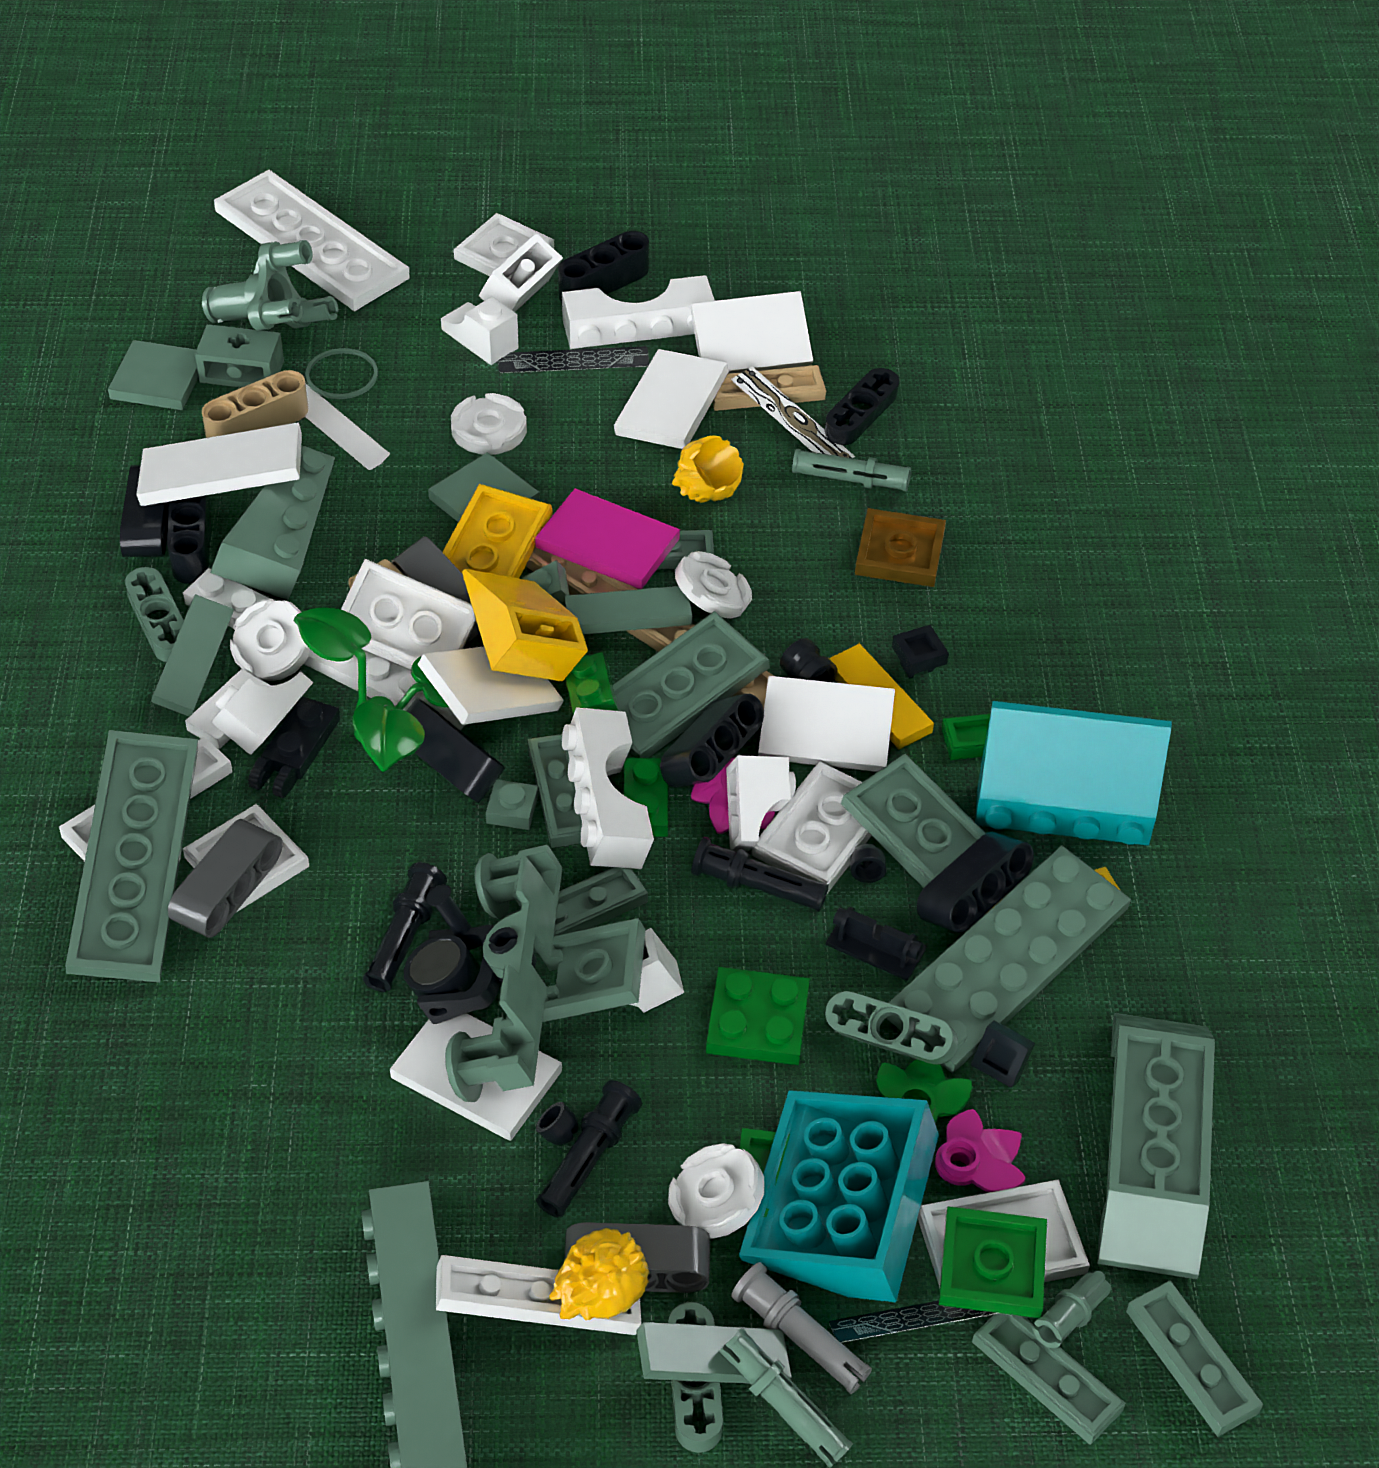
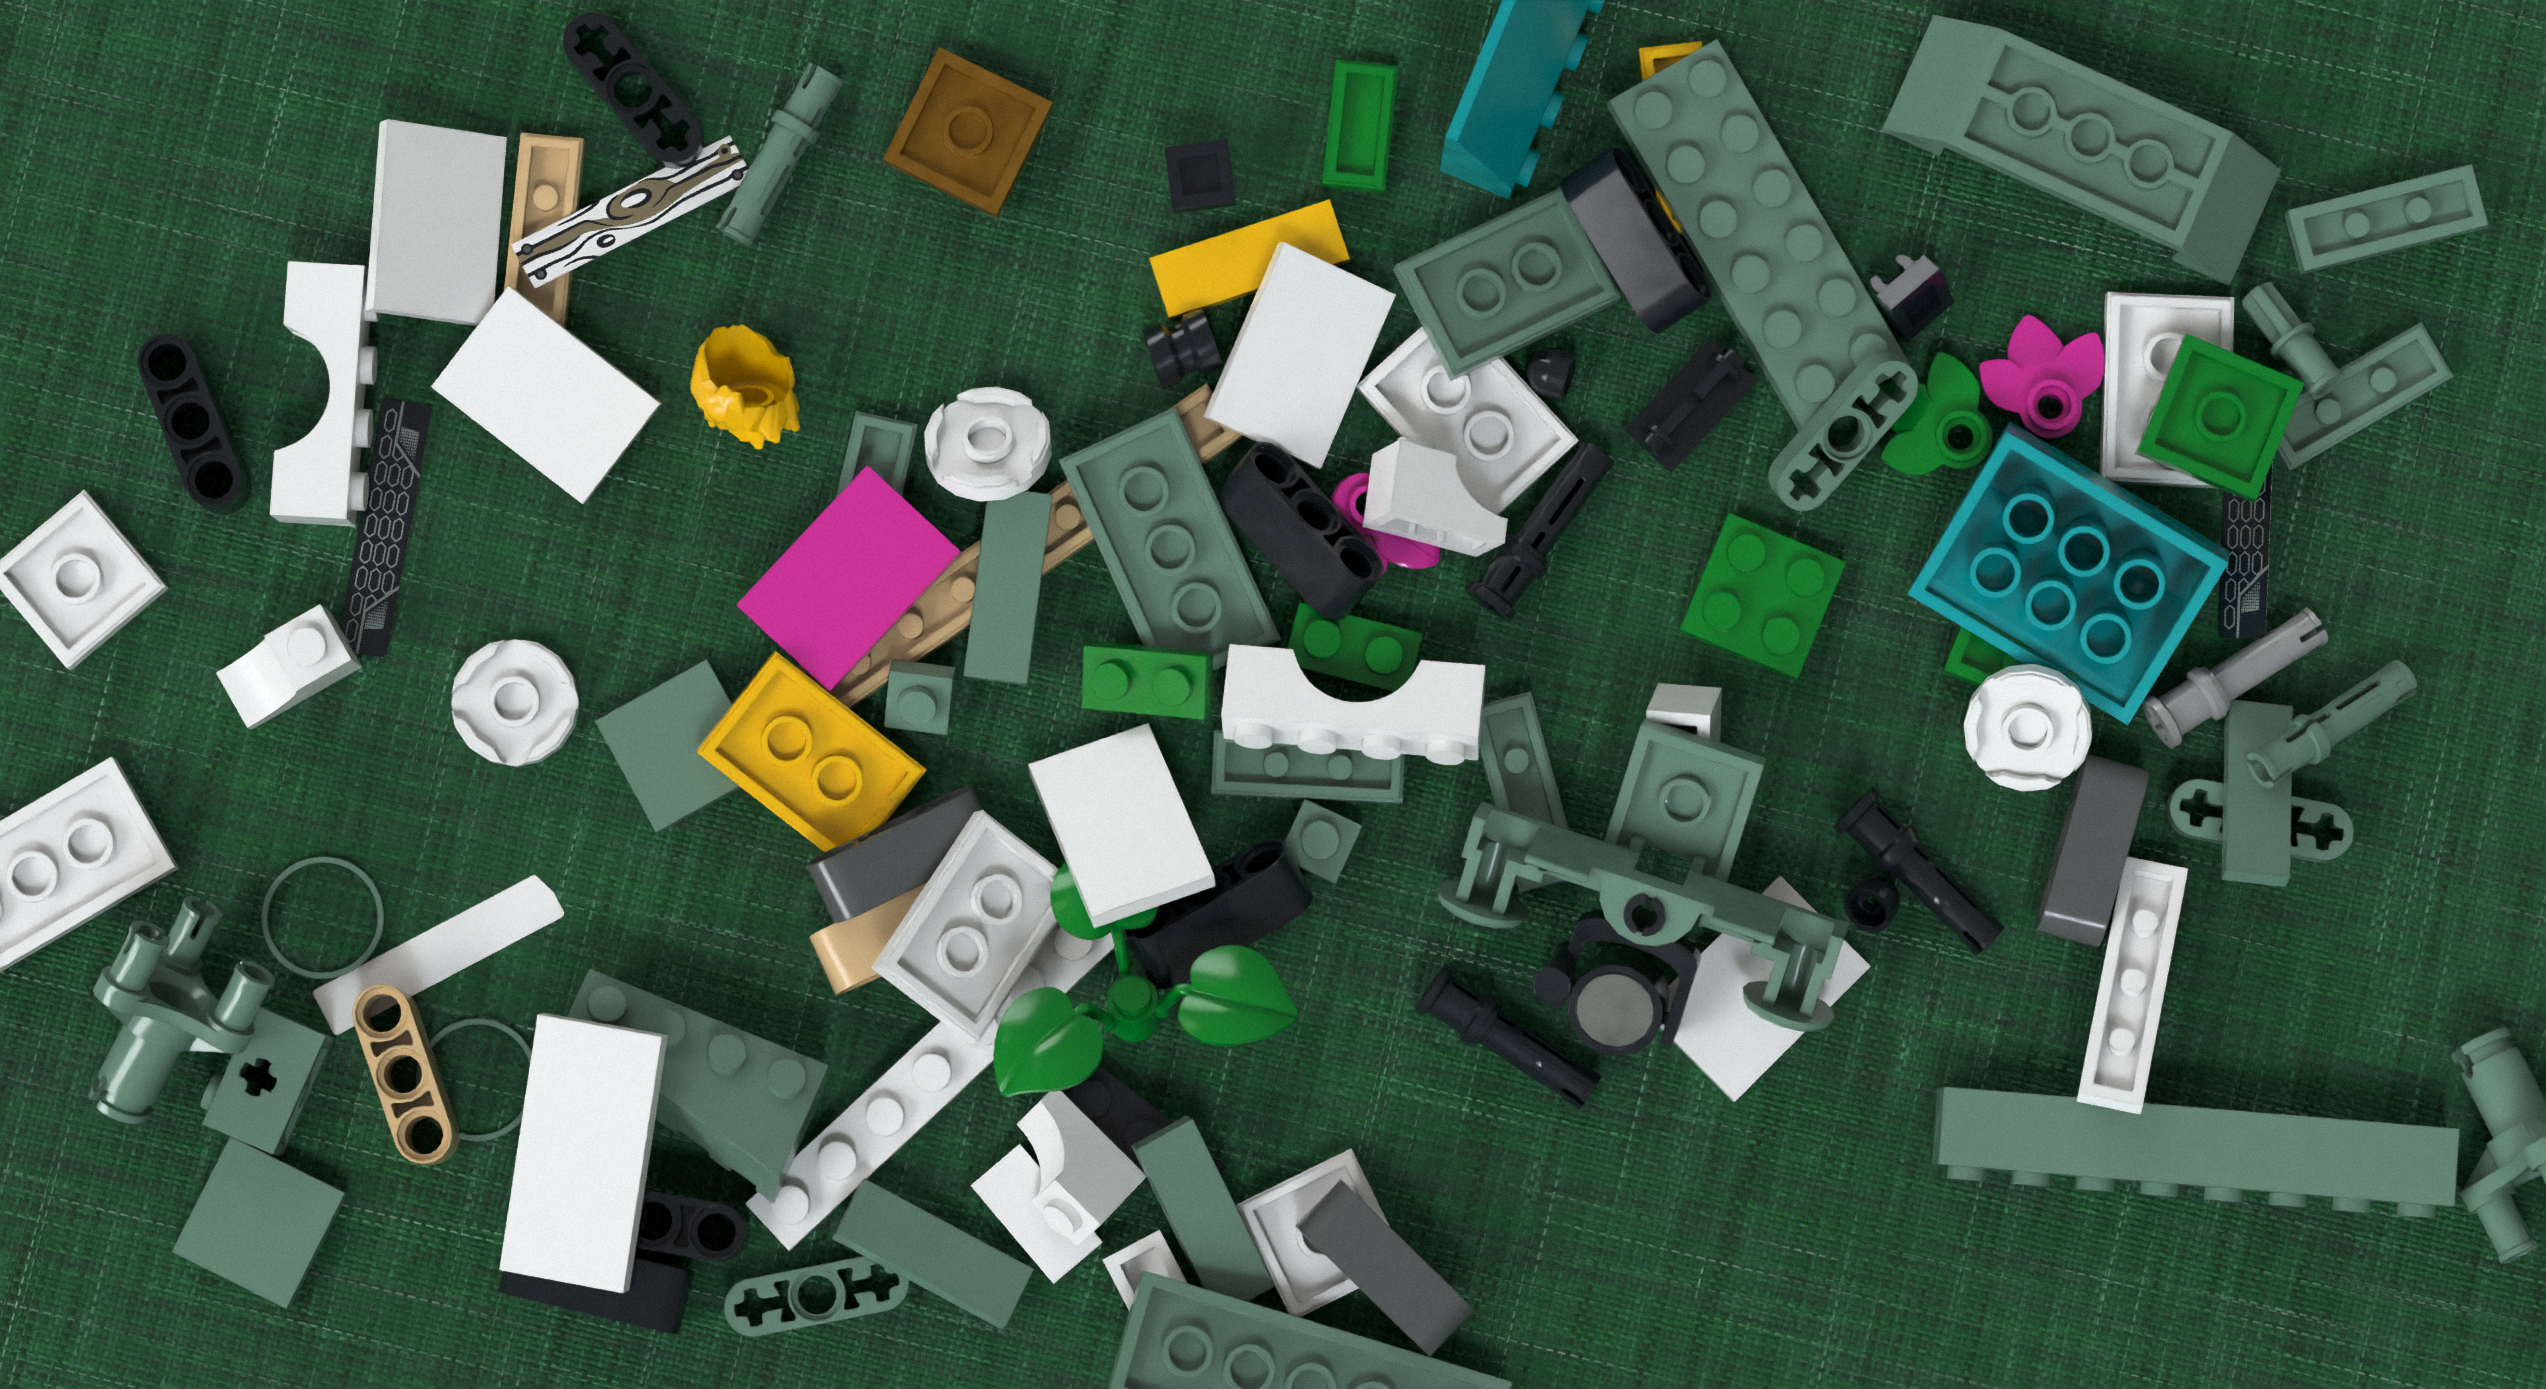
camera: 75 degrees left, 35 degrees up
white tile [230,599,311,681] -> none
yellow slope [462,569,588,682] -> none
white brick [479,233,563,312] -> none
yellow hair [549,1228,649,1320] -> none
none -> sand green tile [1131,1115,1275,1301]

